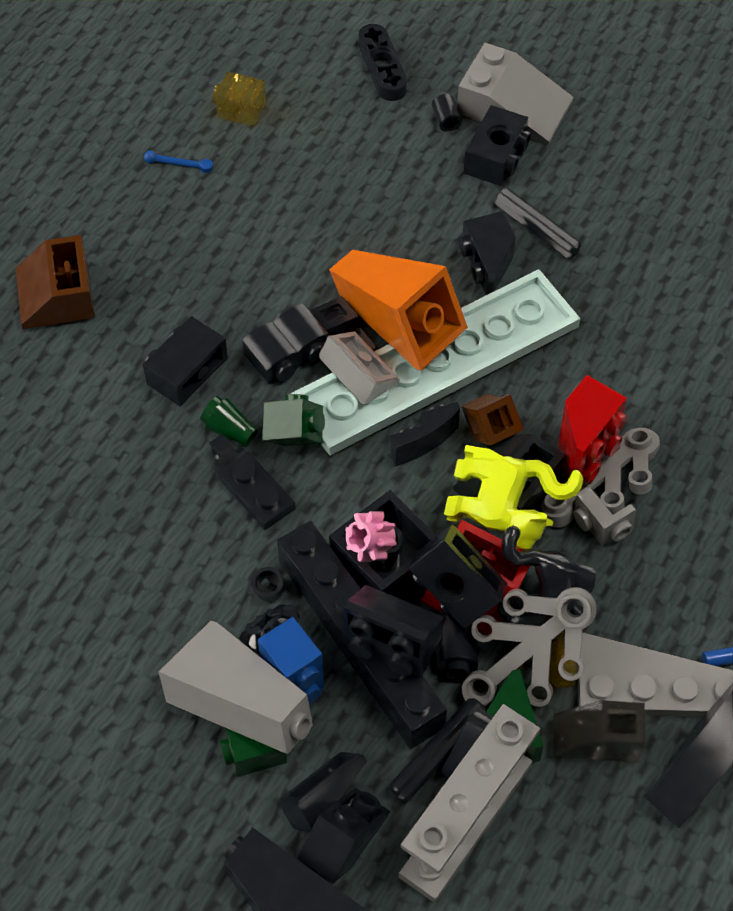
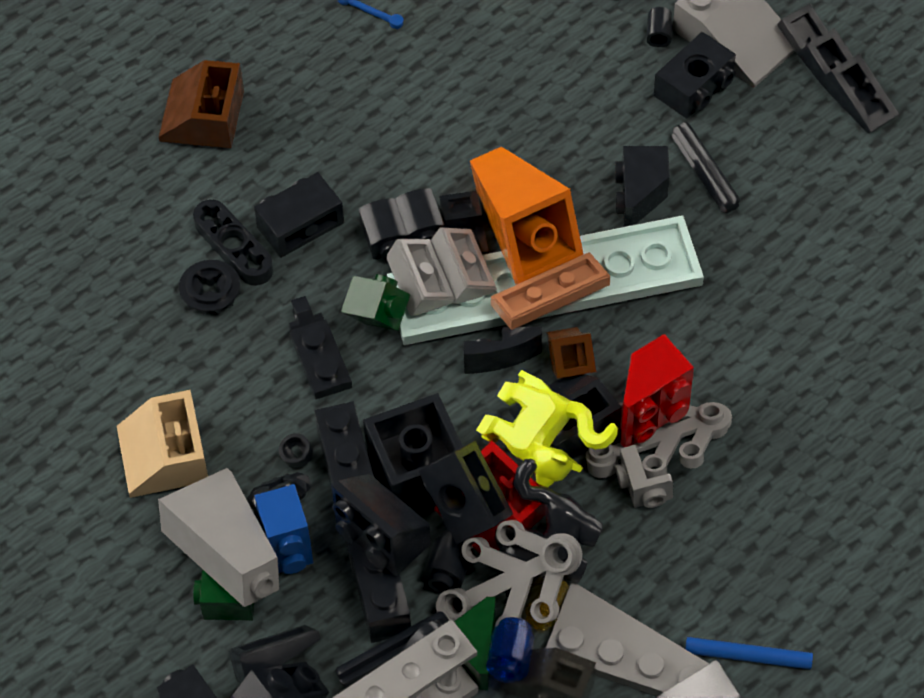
camera: 20 degrees right, 0 degrees up
dark green cone [200,396,258,448] -> none
bright pink gear [345,511,397,562] -> none
none -> tan slope [117,390,208,498]
none -> black gear [179,260,240,315]
none -> black beam [193,199,273,286]
none -> light grey slope [387,239,455,316]
none -> clear blue brick [486,617,535,683]
none -> nougat tile [491,252,610,330]
none -> black slope [777,3,899,133]

